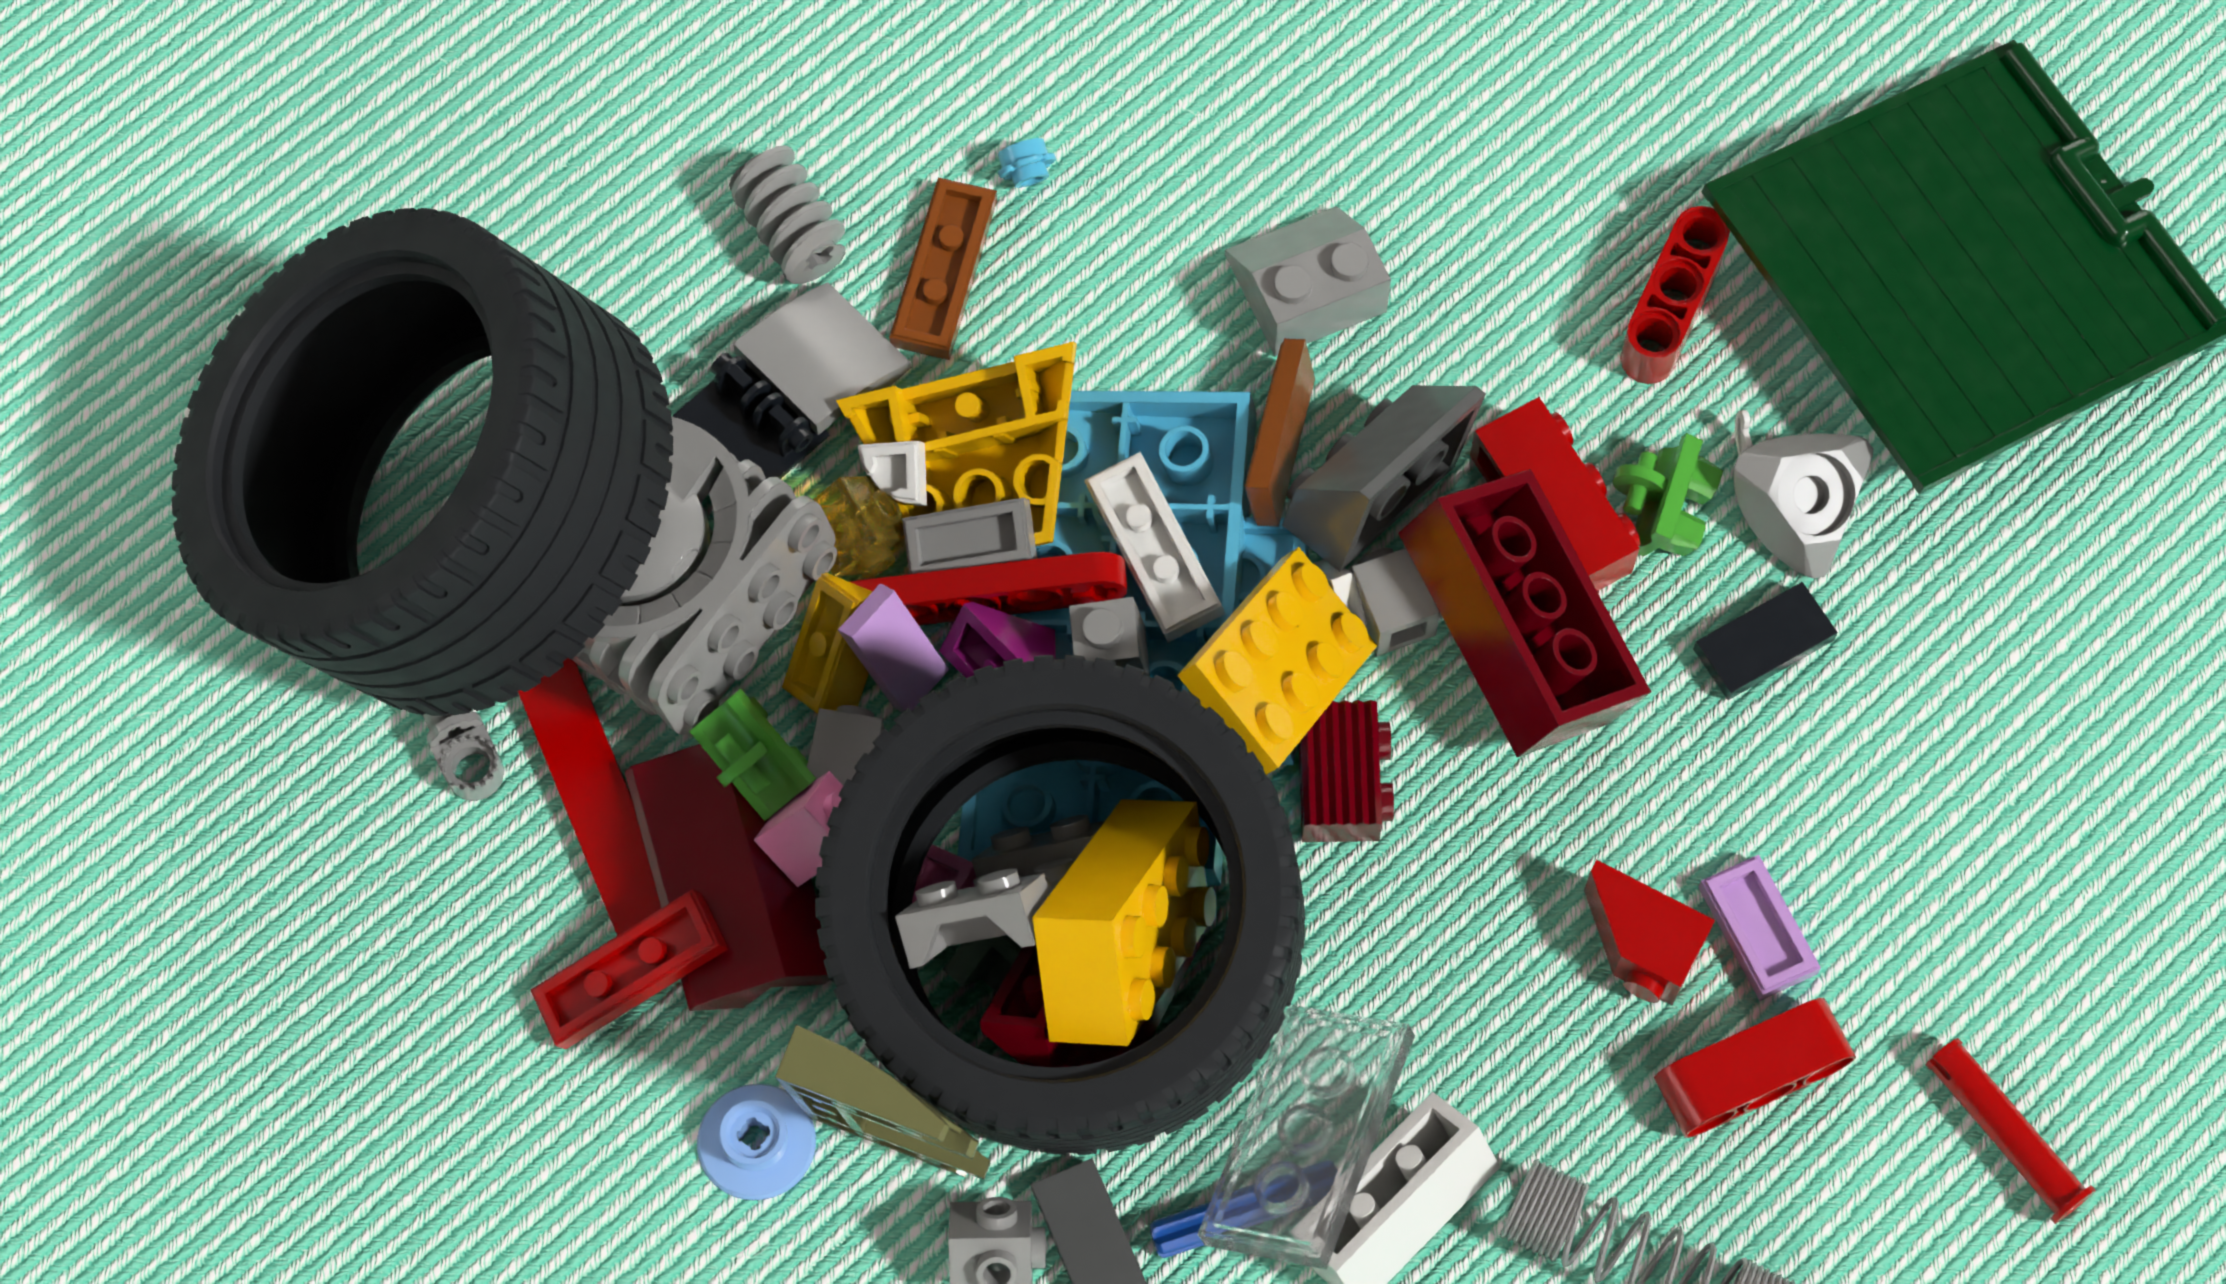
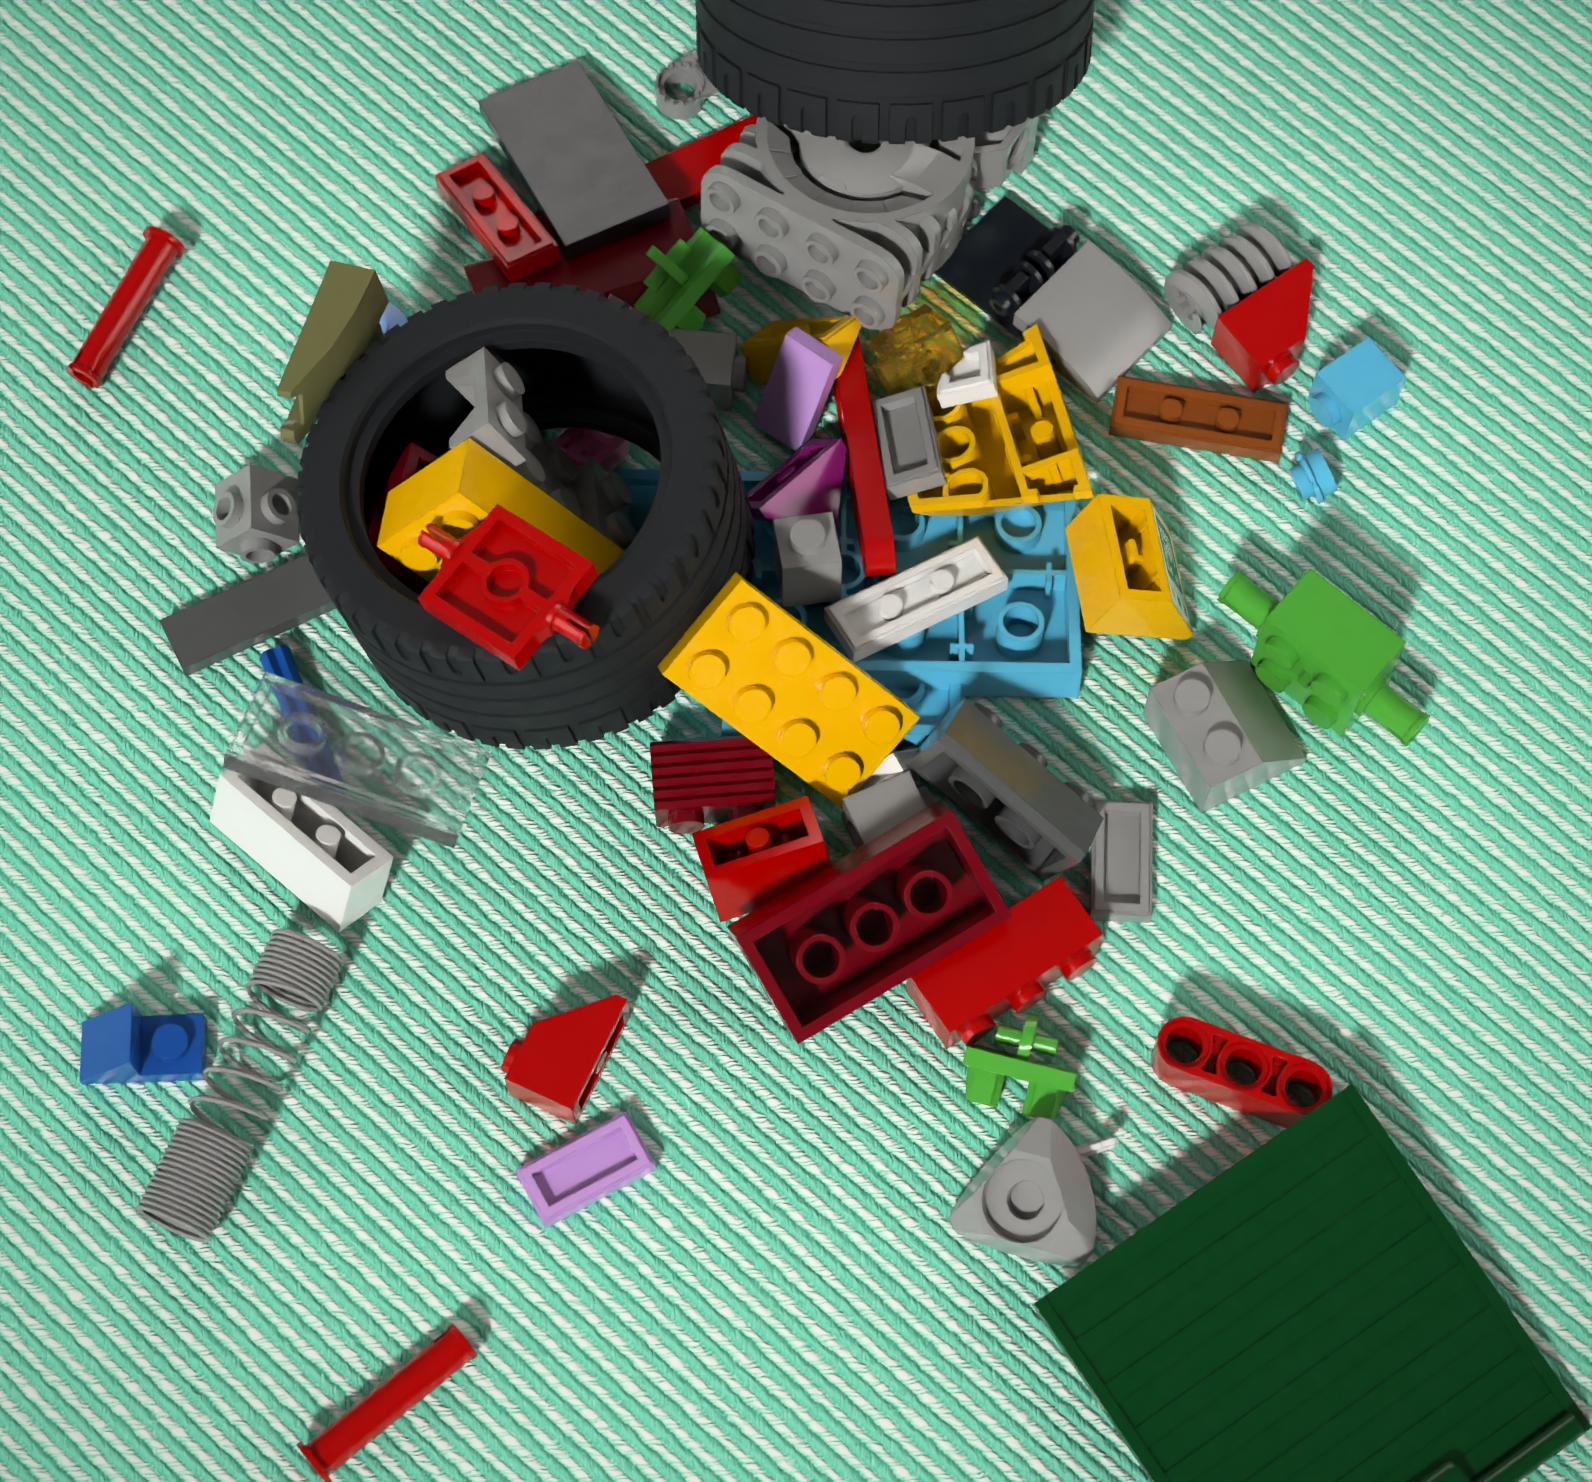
camera: 85 degrees right, 0 degrees up
dark orange tile [1245,338,1315,527] -> none
red beam [1654,998,1856,1138] -> none
black tile [1693,582,1838,700] -> none
none -> red plate [418,504,599,671]
none -> tile [478,61,671,259]
none -> red brick [691,795,831,922]
none -> yellow slope [1065,493,1193,640]
none -> light grey tile [1089,799,1153,923]
none -> red slope [1211,258,1314,393]
none -> bright green brick [1217,568,1430,747]
none -> medium azure brick [1307,336,1406,440]

